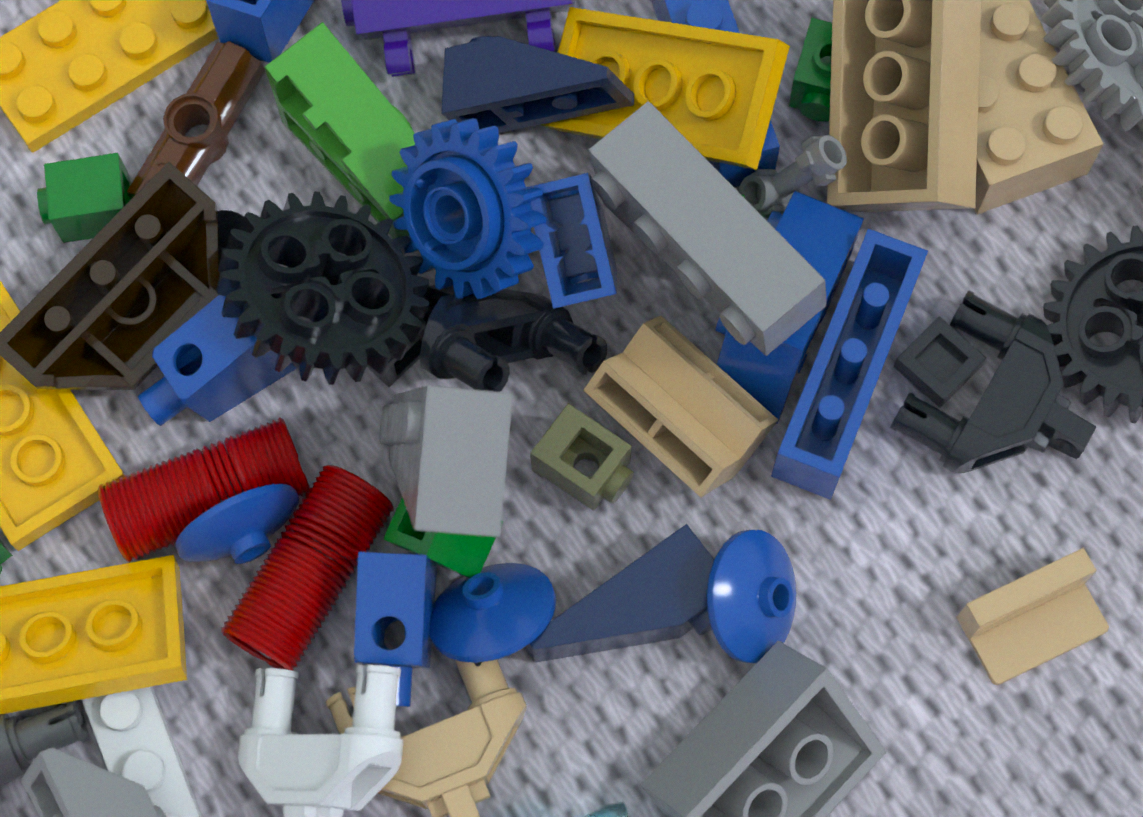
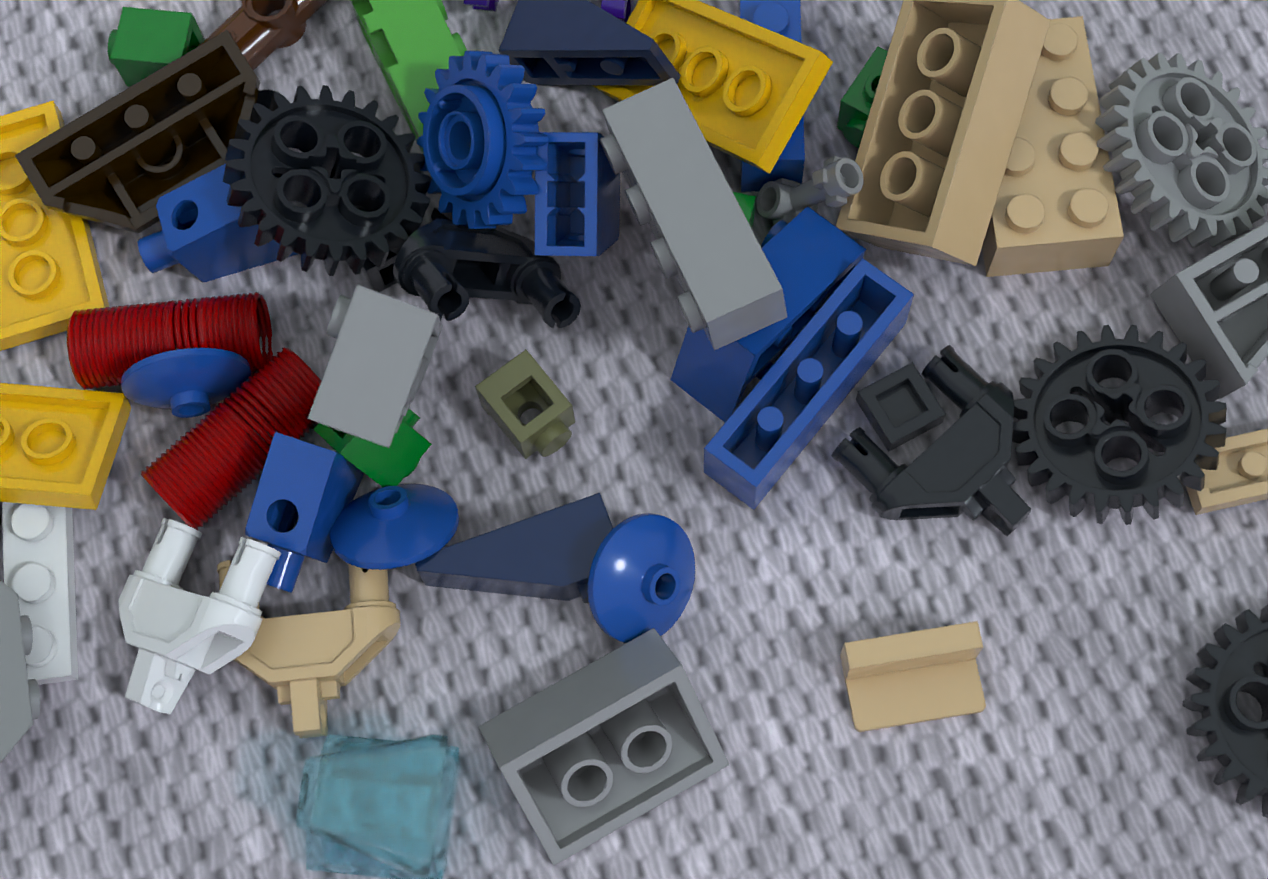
camera: 20 degrees right, 0 degrees up
tan piece [583,316,778,498] -> none

